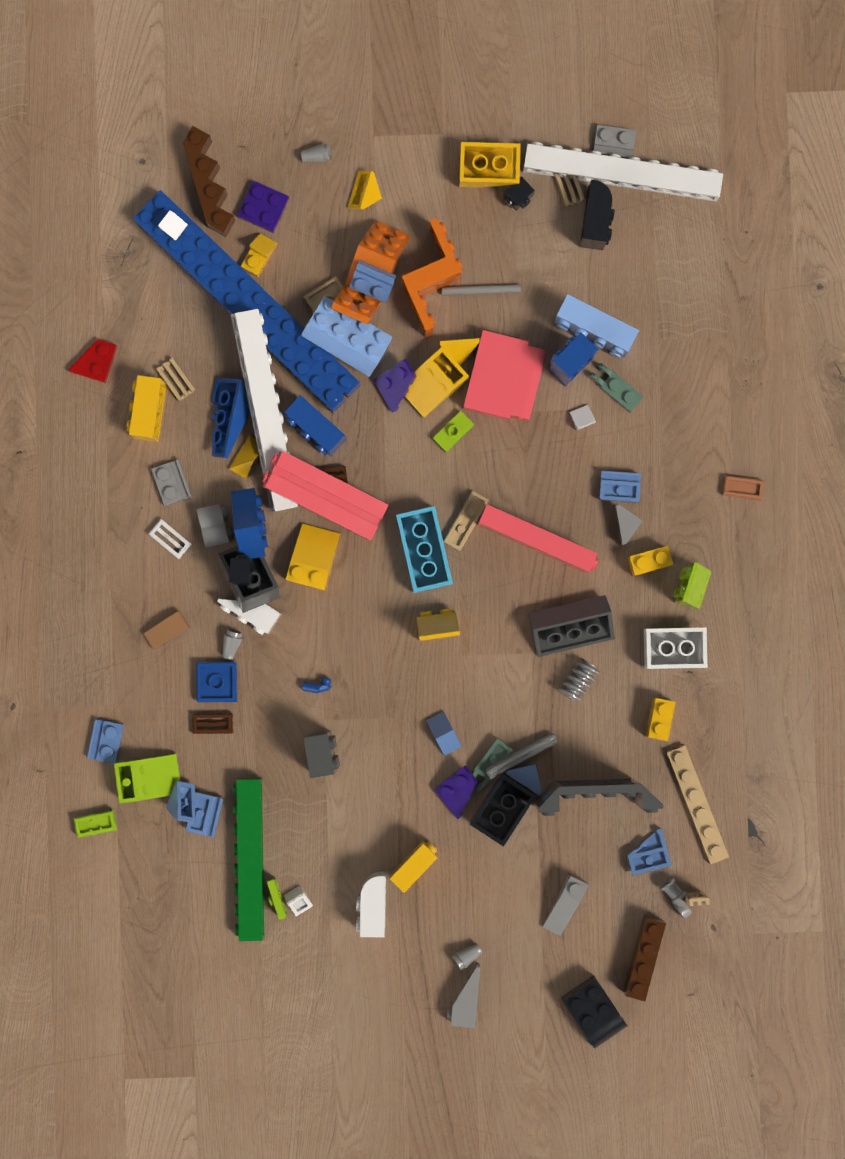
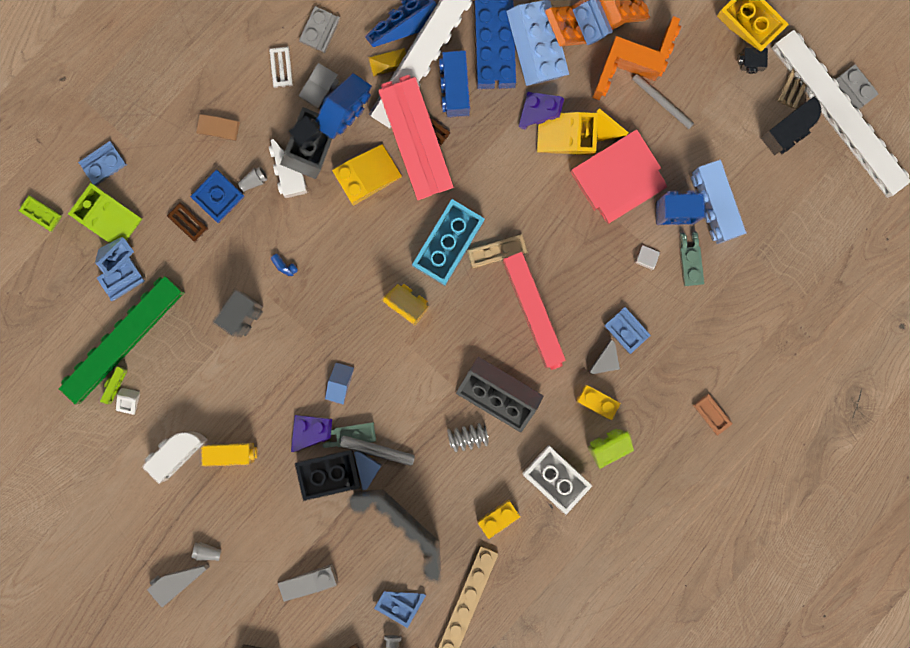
camera: 45 degrees right, 0 degrees up
lime plate [433,411,475,453] -> none

